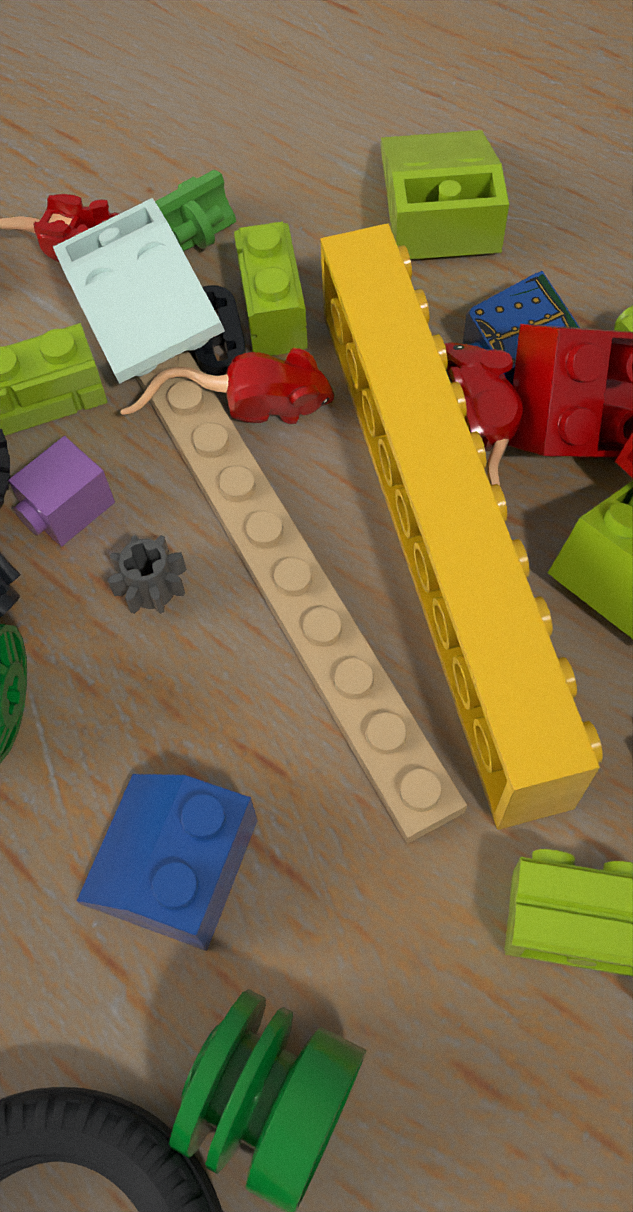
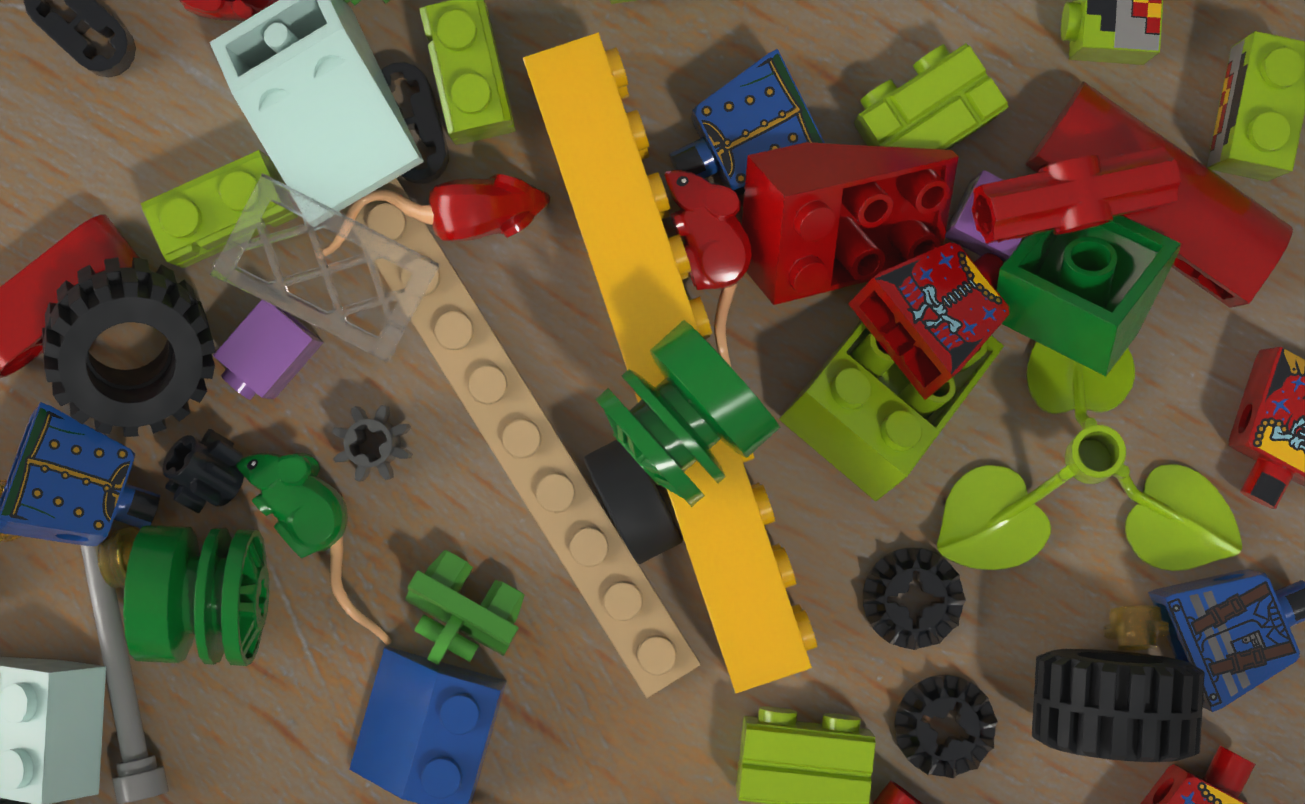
camera: 10 degrees left, 25 degrees up
none -> clear window [210,173,439,363]
none -> green animal [236,453,392,645]
none -> bright green hips [405,550,525,666]
none -> black tyre [584,440,683,564]
none -> green wheel [595,320,781,507]

